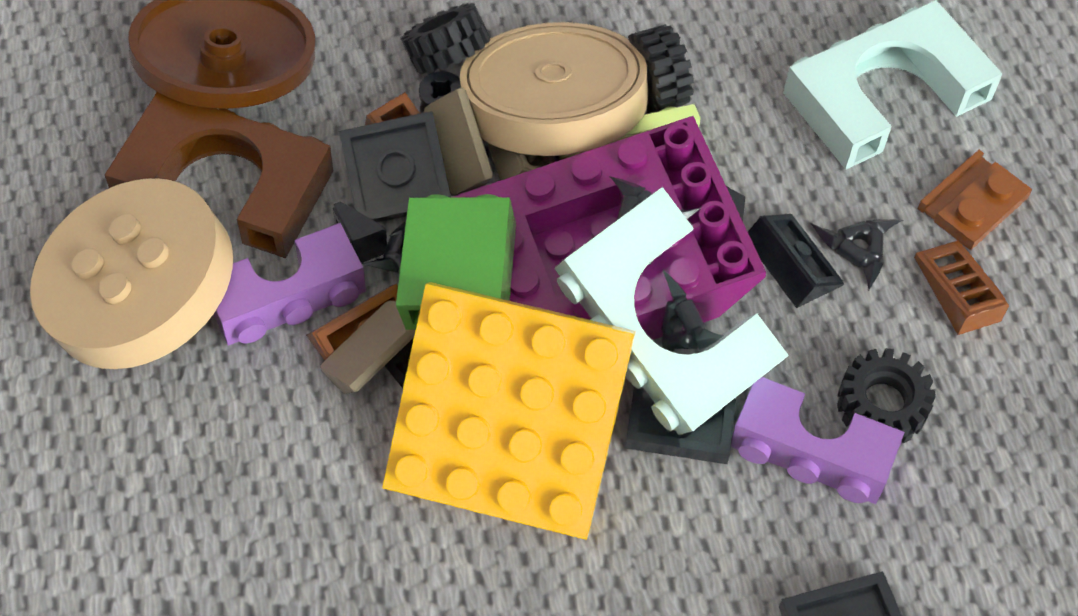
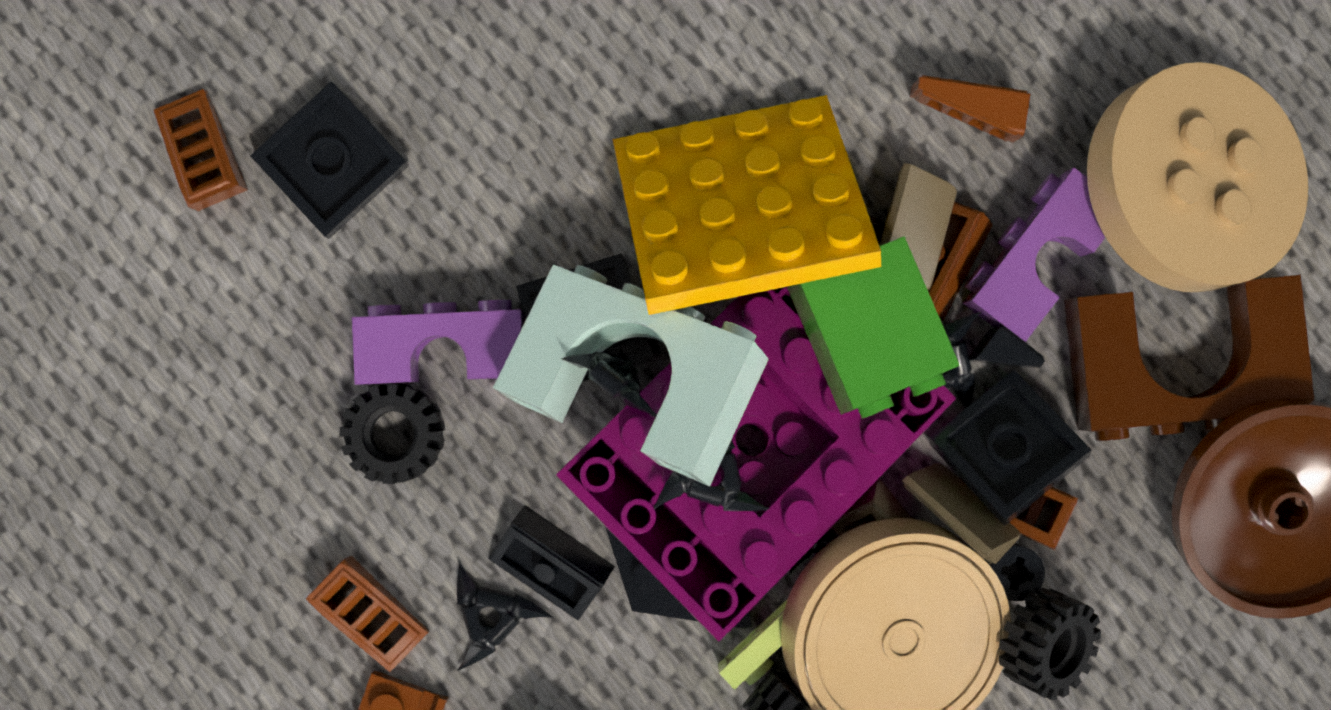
camera: 155 degrees right, 30 degrees up
none -> dark orange slope [910,75,1031,143]

